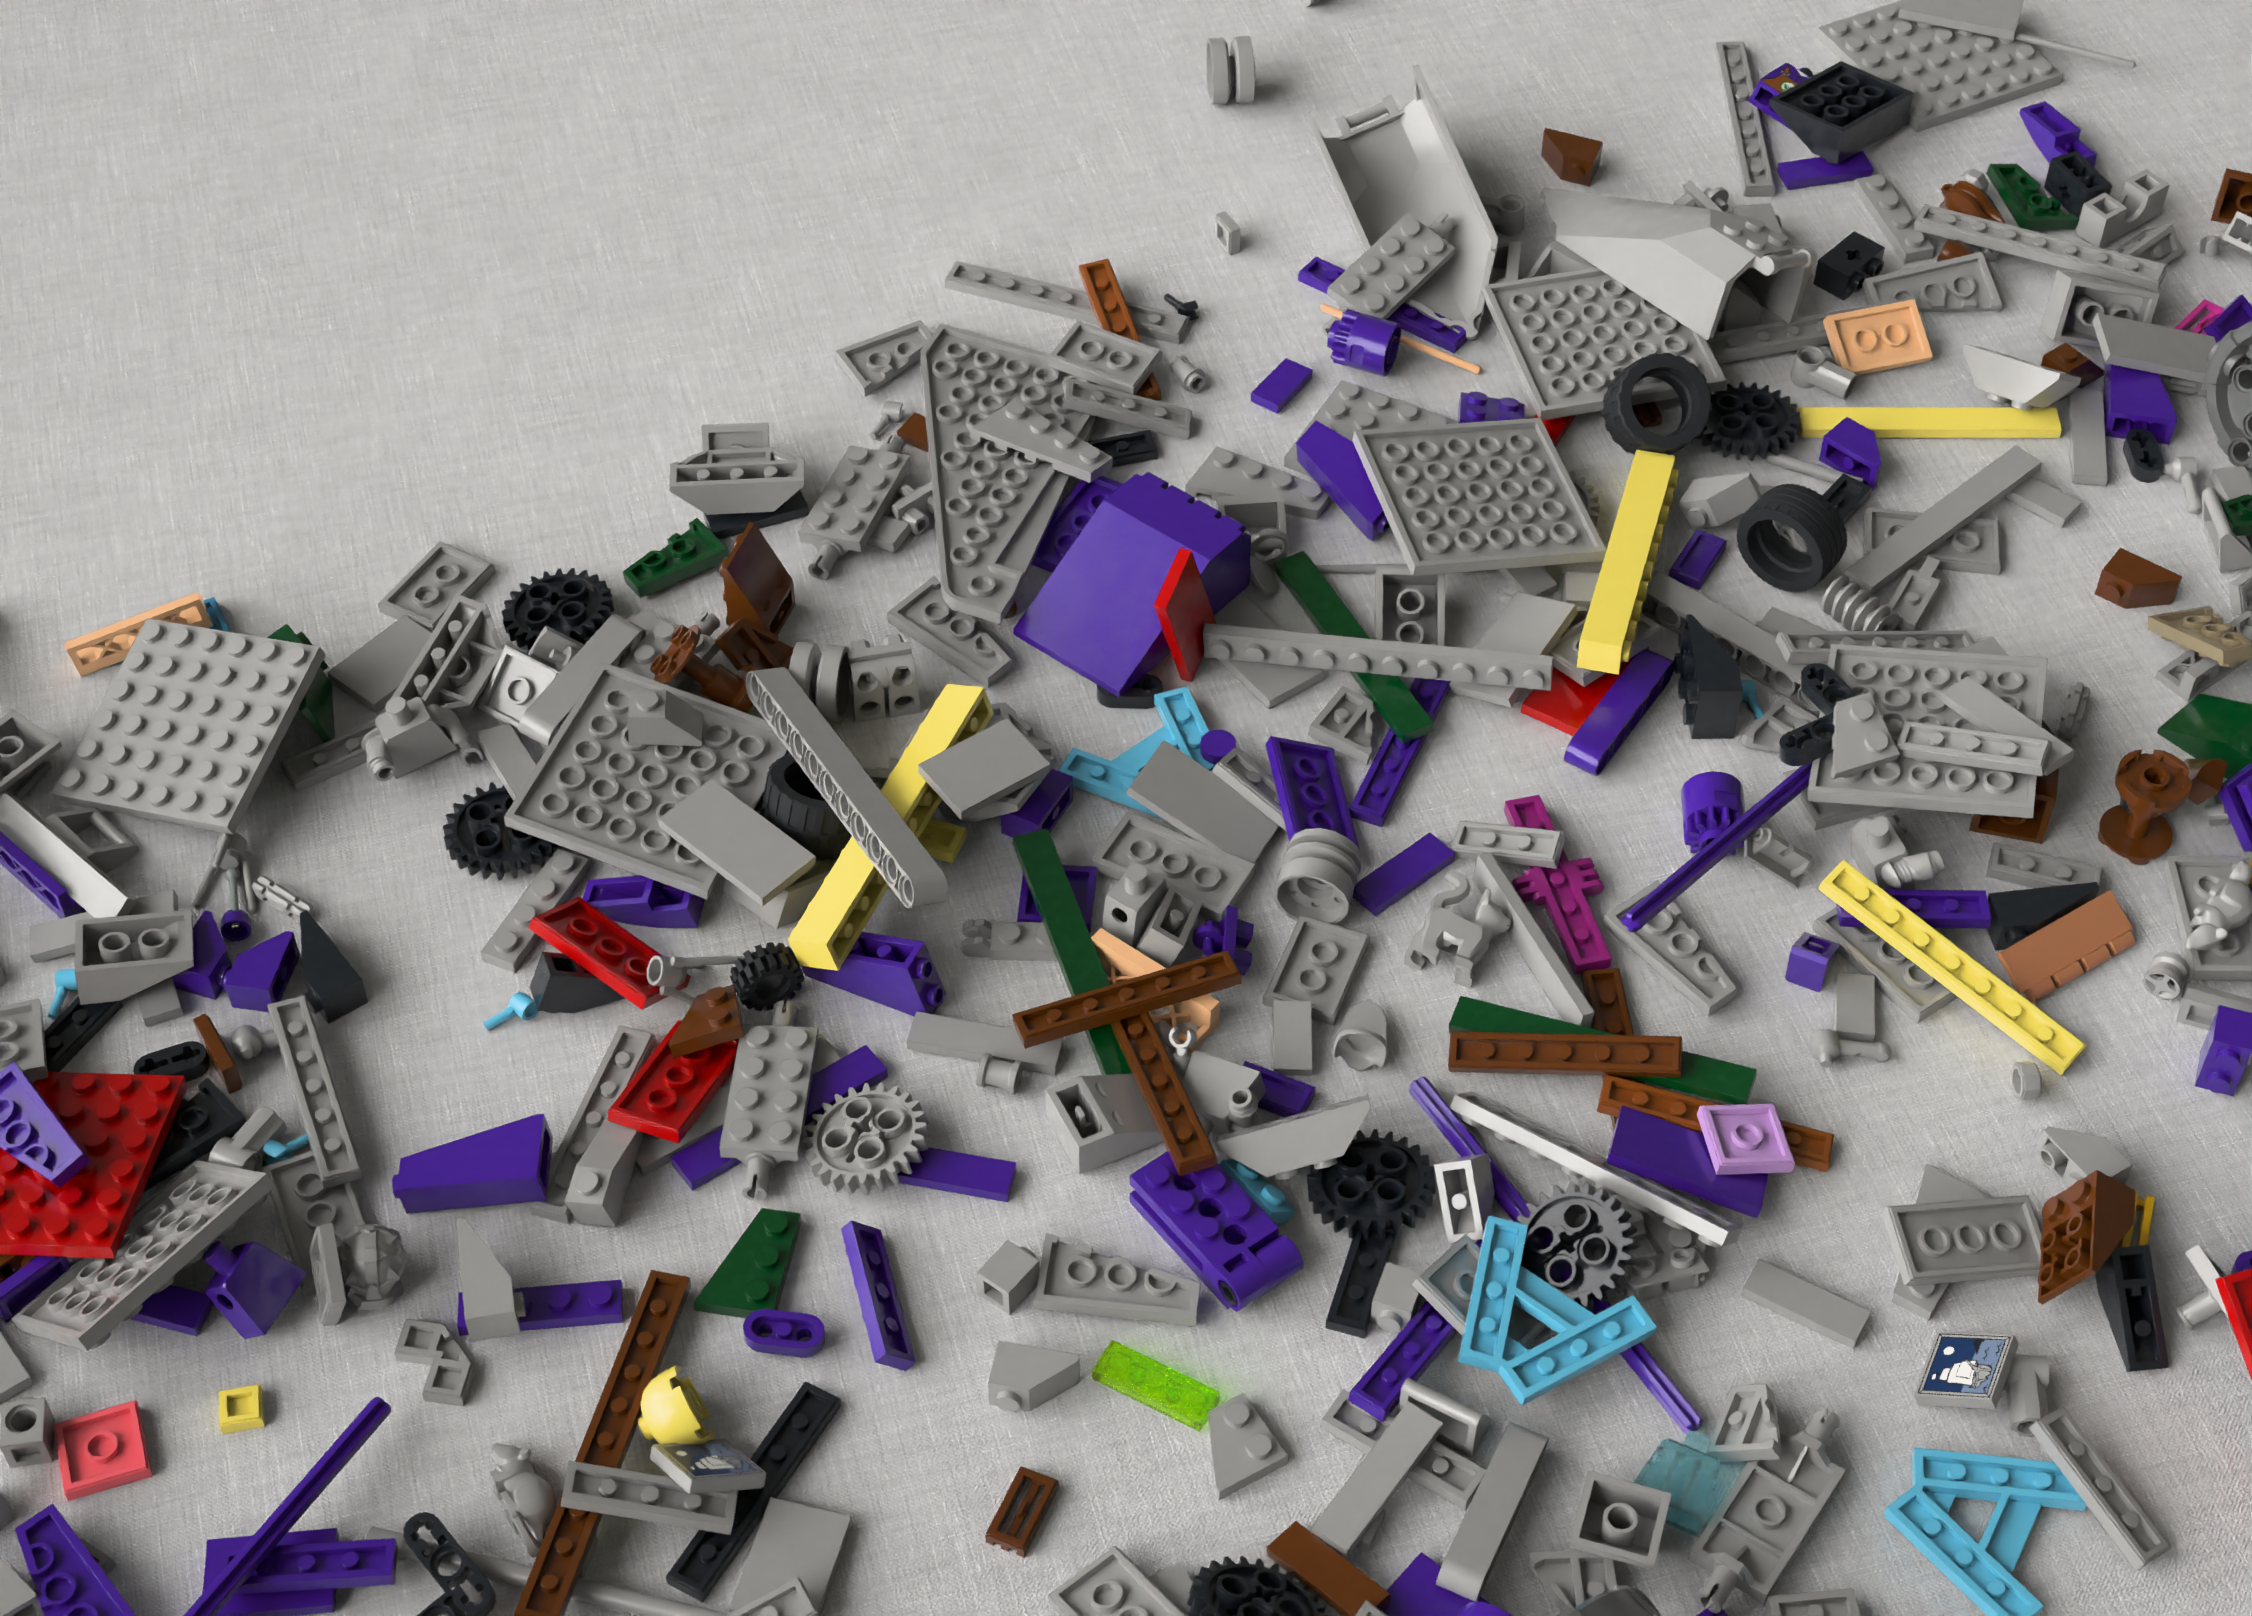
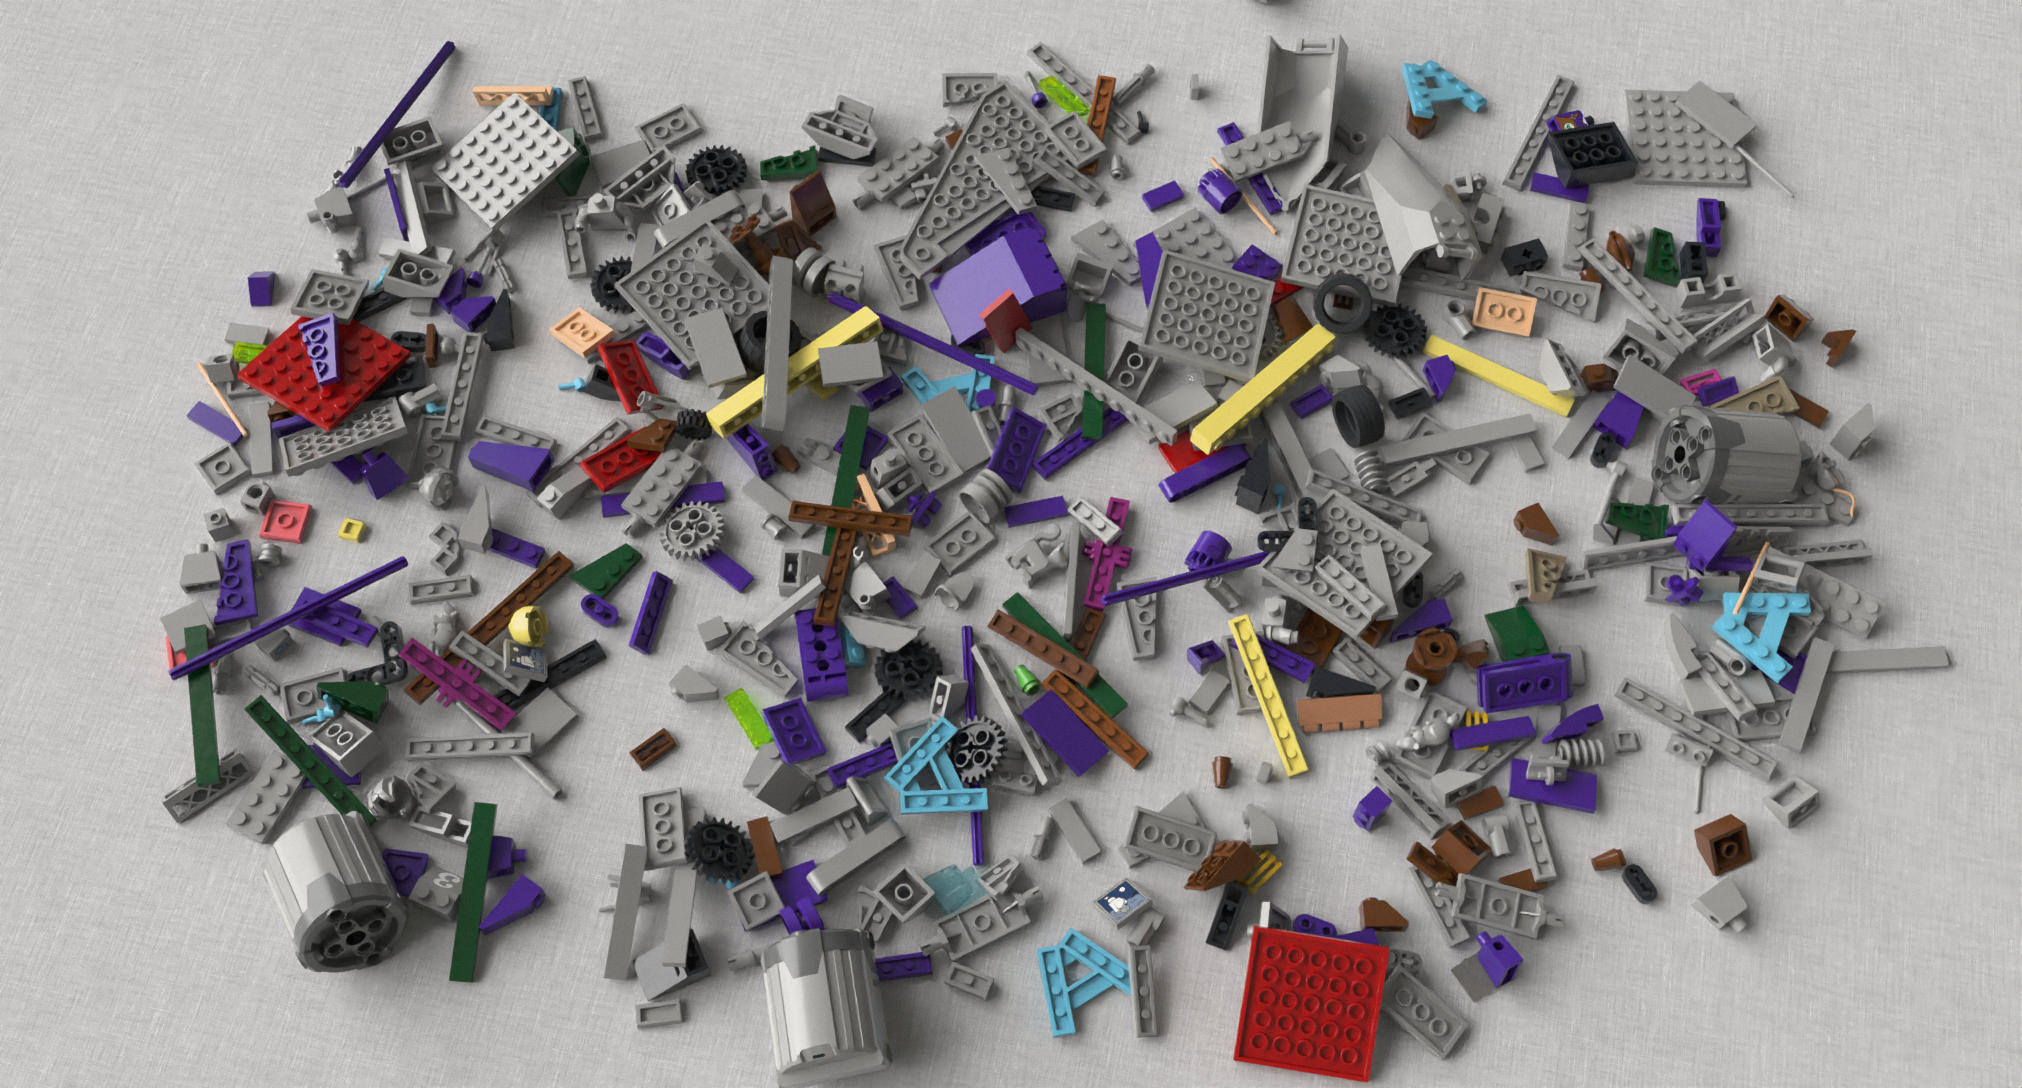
camera: 25 degrees right, 15 degrees up
light grey tile [309,1223,346,1326] -> none
lavender tile [1697,1103,1795,1175] -> none
none -> light grey wheel [258,544,282,567]
none -> magenta hinge [398,638,516,731]
none -> light grey tile [409,575,474,605]
none -> light grey tile [475,415,557,453]
none -> light nougat plate [549,307,616,358]
none -> light grey plate [556,209,588,280]
none -> light grey tile [568,76,603,142]
none -> light grey slope [752,760,817,815]
none -> light grey tile [754,574,825,639]
none -> dark purple plate [761,698,827,765]
none -> reddish brown cone [772,444,801,474]
none -> dark purple axle [828,292,1038,395]
none -> light grey pin [999,386,1016,426]
none -> bright green cone [1014,664,1041,696]
none -> hinge [1024,71,1048,109]
none -> light grey axle [1030,816,1055,859]
none -> clear neon green plate [1038,75,1090,117]
none -> light grey axle [1112,63,1155,106]
none -> reddish brown cone [1212,756,1233,789]
none -> reddish brown slope [1272,295,1313,344]
none -> reddish brown tile [1285,608,1343,673]
none -> dark purple slope [1389,598,1453,643]
none -> light grey brick [1395,668,1430,699]
none -> medium azure plate [1401,60,1488,119]
none -> light grey fence [1691,298,1766,362]

